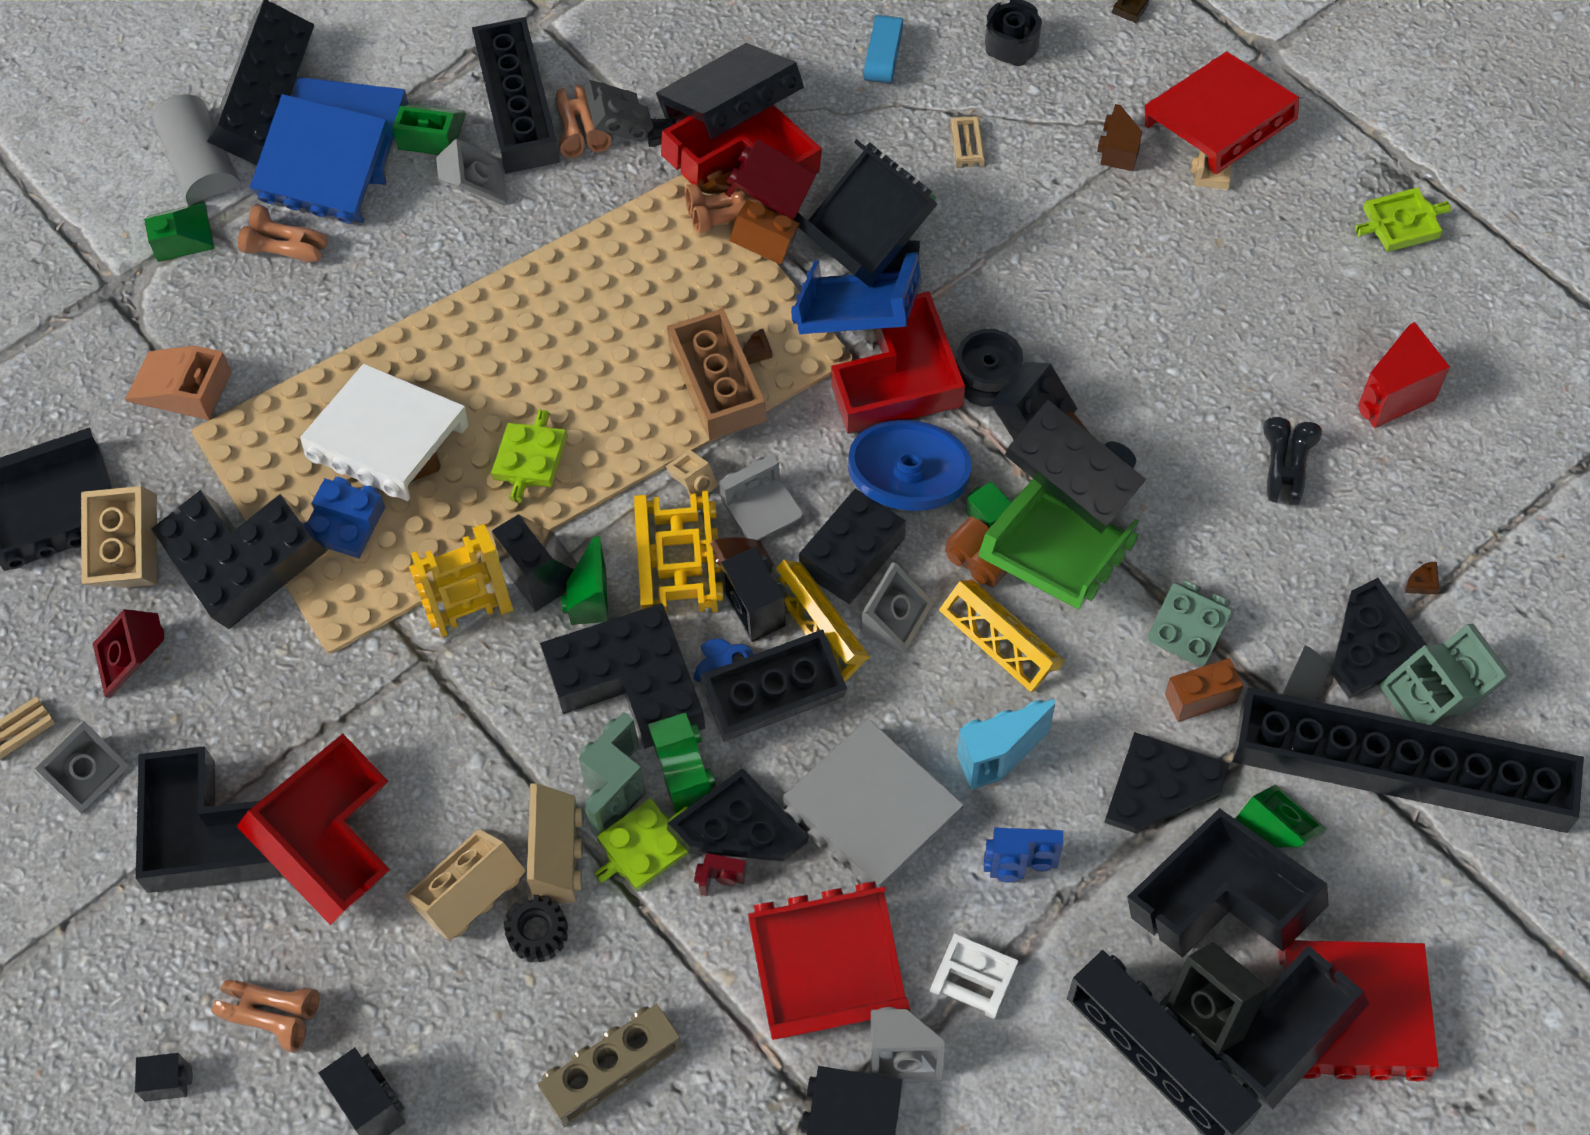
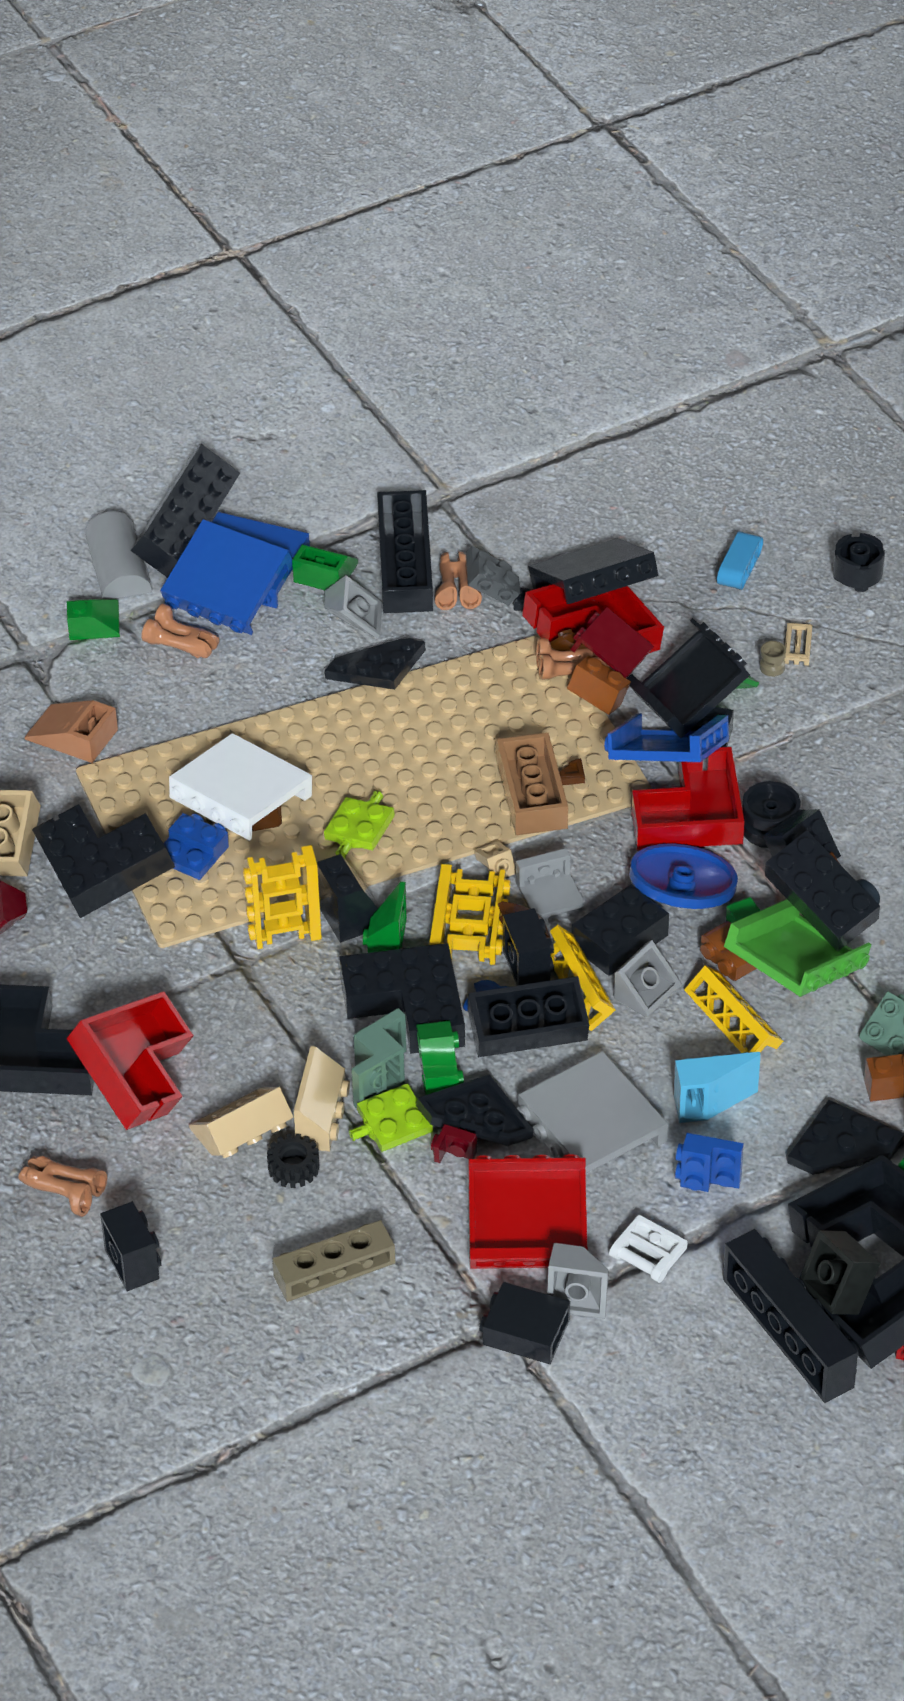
camera: 10 degrees right, 15 degrees down
none -> black plate [325,638,426,690]
none -> dark tan wheel [760,641,786,677]

